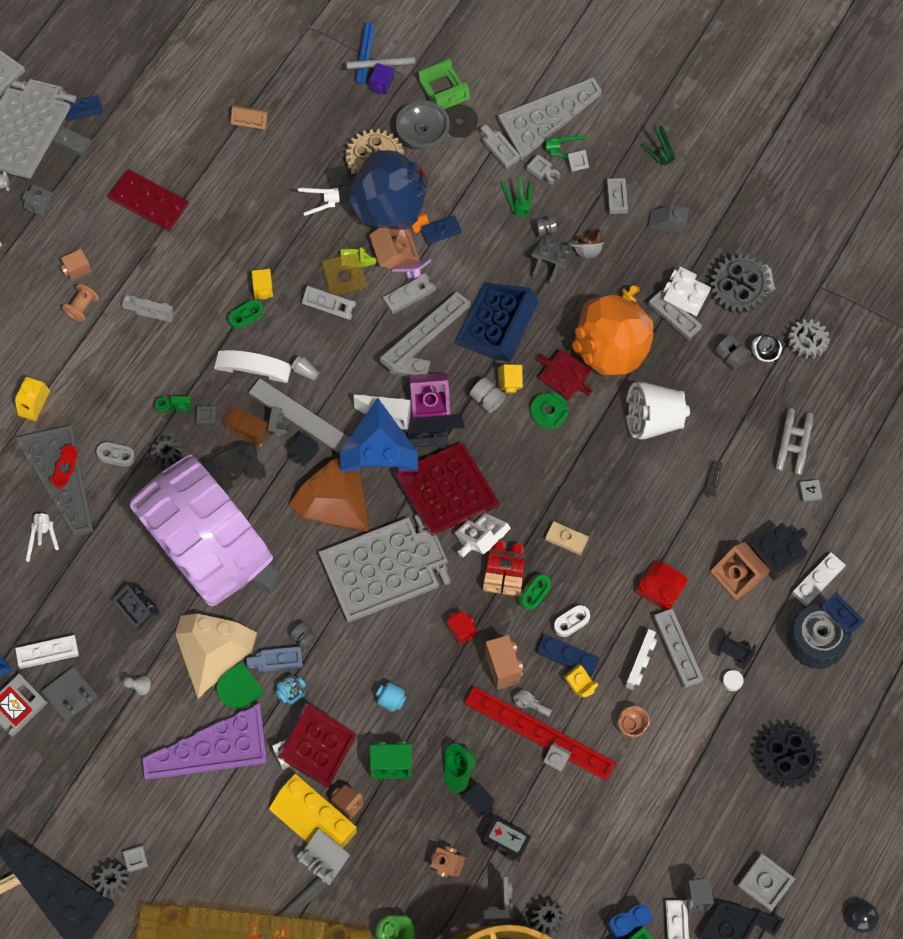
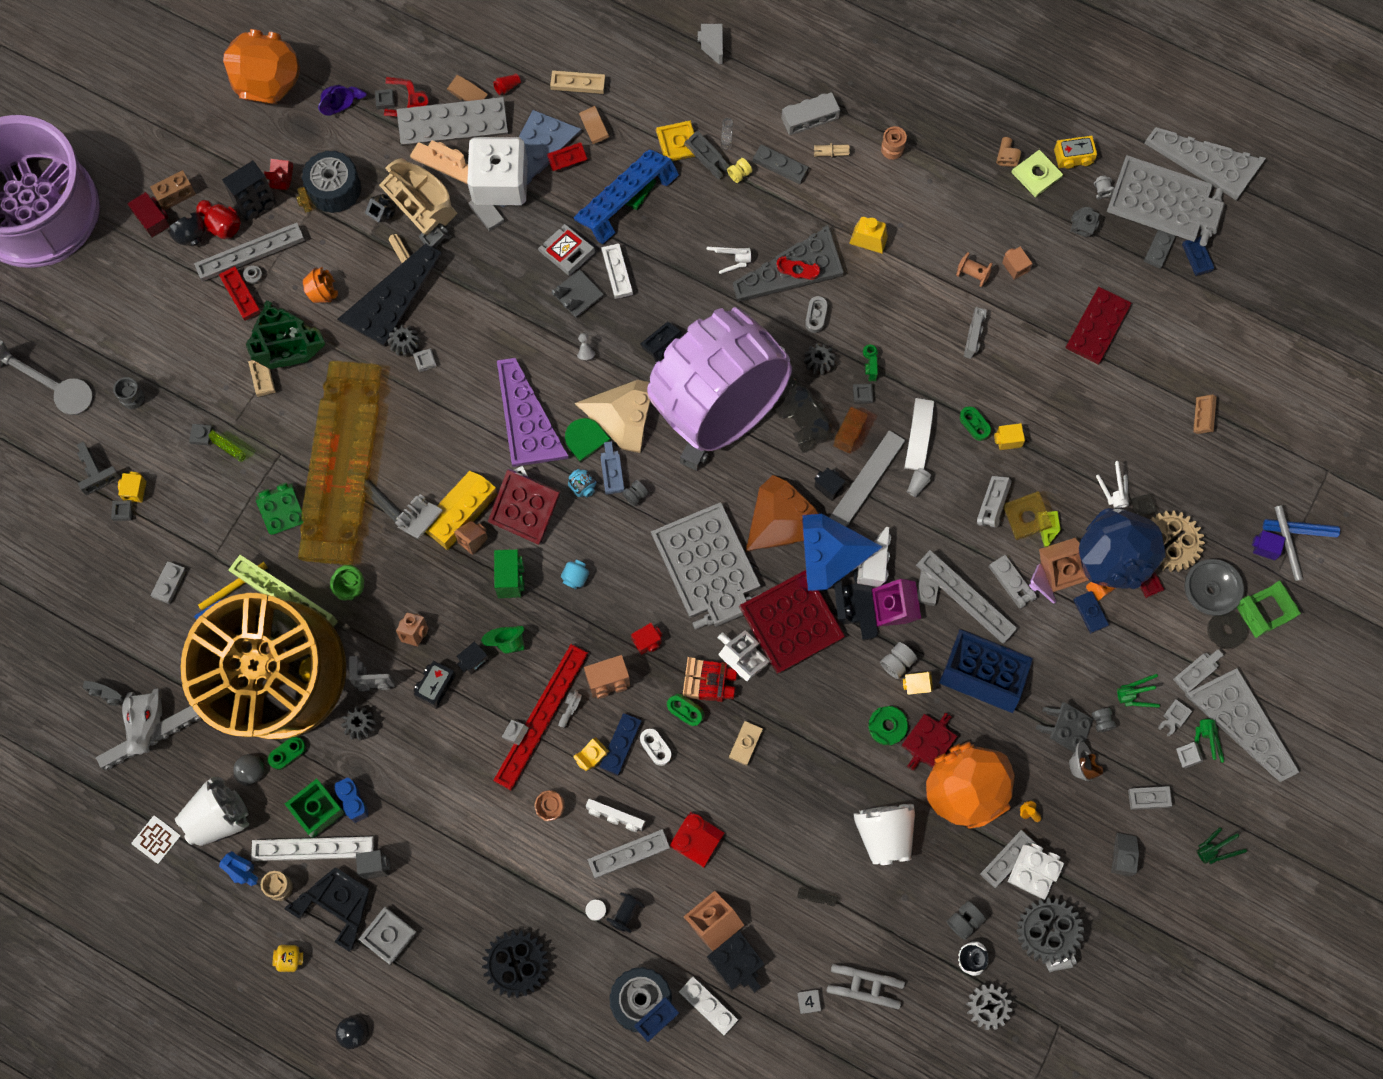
camera: 90 degrees right, 5 degrees up
dark grey bracket [268,407,290,437] -> none

